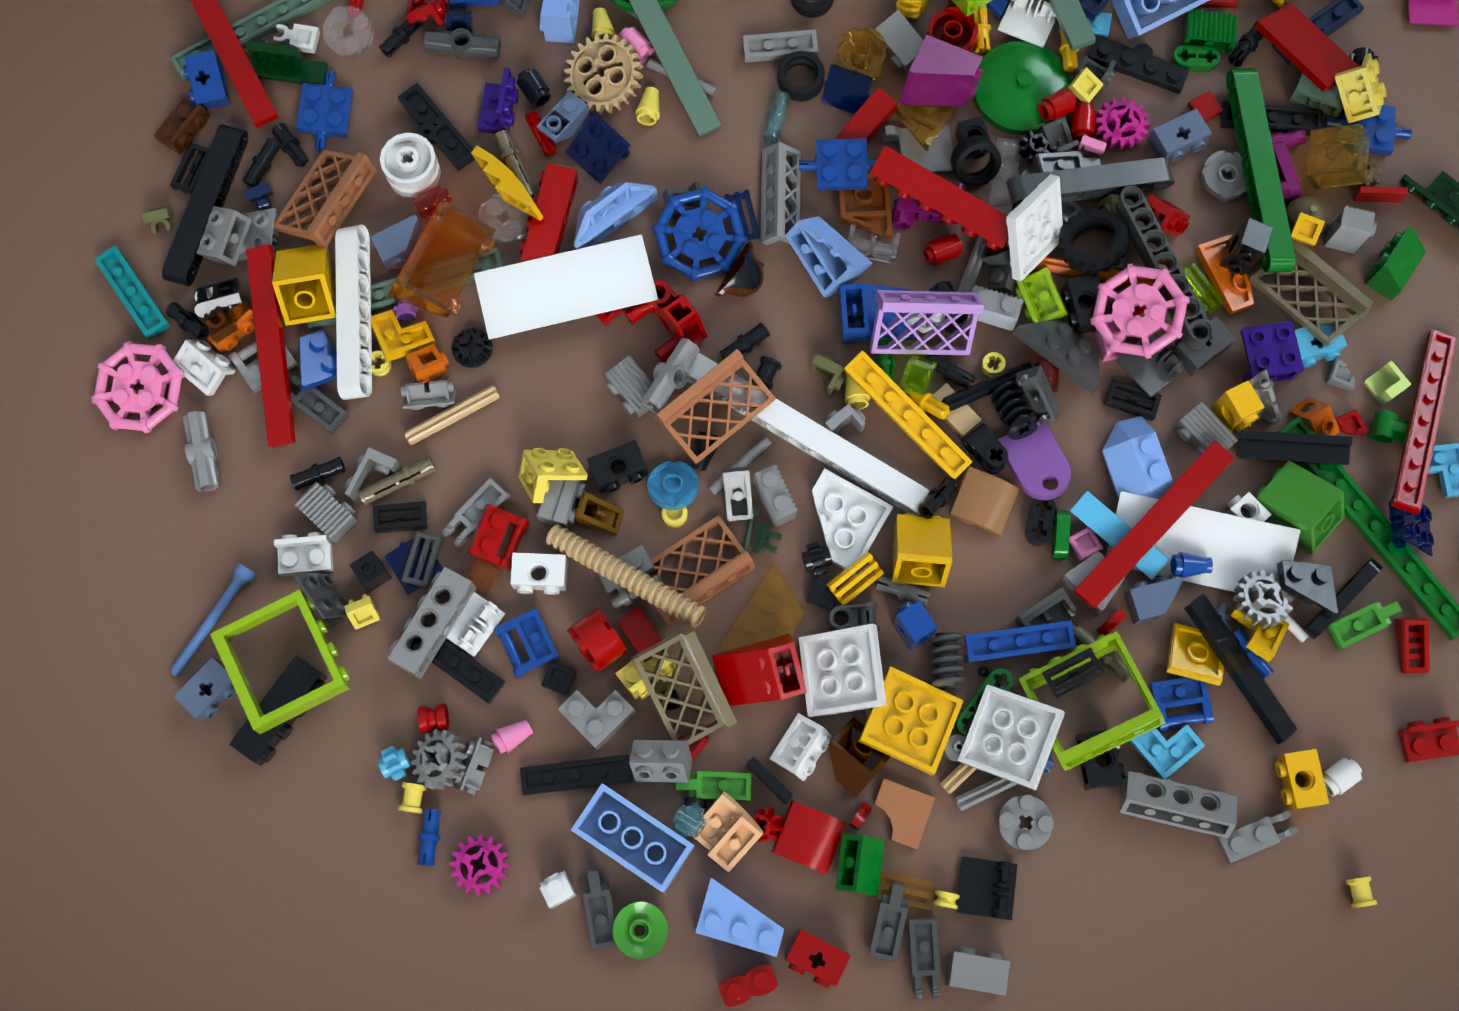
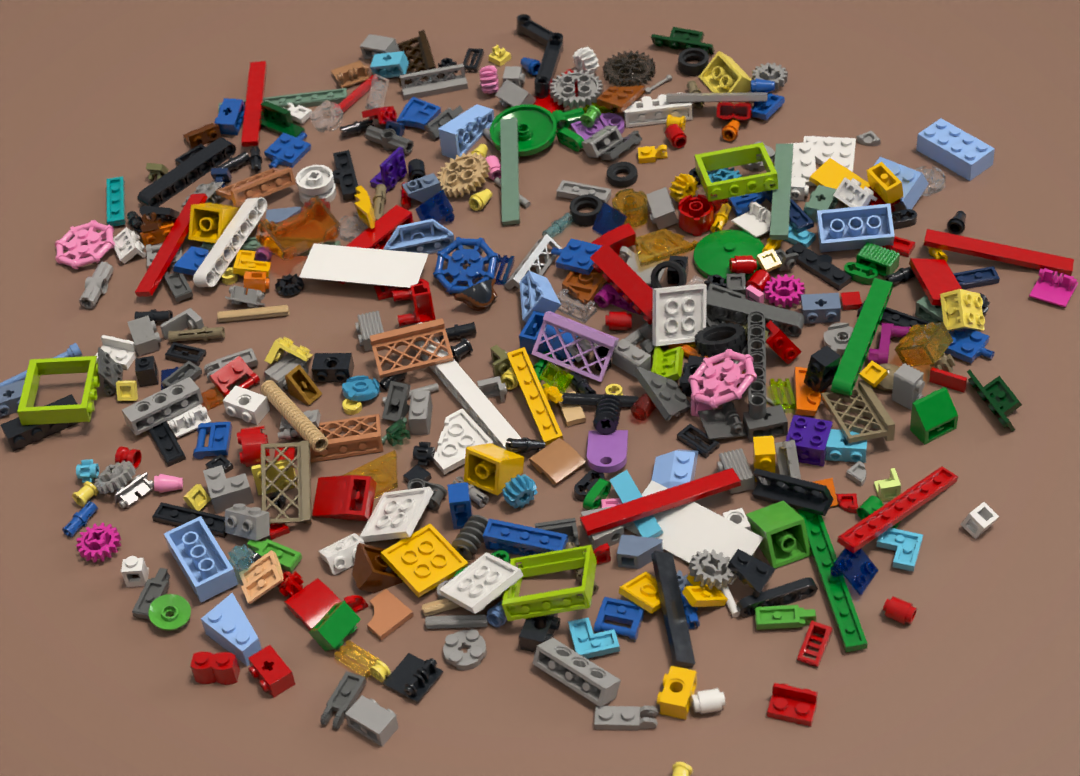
camera: 30 degrees right, 30 degrees down
light grey brick [197,206,252,267] -> none
light grey piece [640,338,700,413] -> none
black tile [747,756,793,804] -> none
yellow tile [826,551,884,605] -> none
dark grey hinge [869,880,908,962] -> none
magenta slope [900,35,984,107] -> none
black piece [960,422,1008,474] -> none
dark grey hinge [1016,365,1061,426] -> none
black tile [1042,647,1105,698] -> none
blue cone [1170,552,1213,578] -> none
none -> light yellow tile [183,484,211,511]
none -> dark azure gear [502,474,538,508]

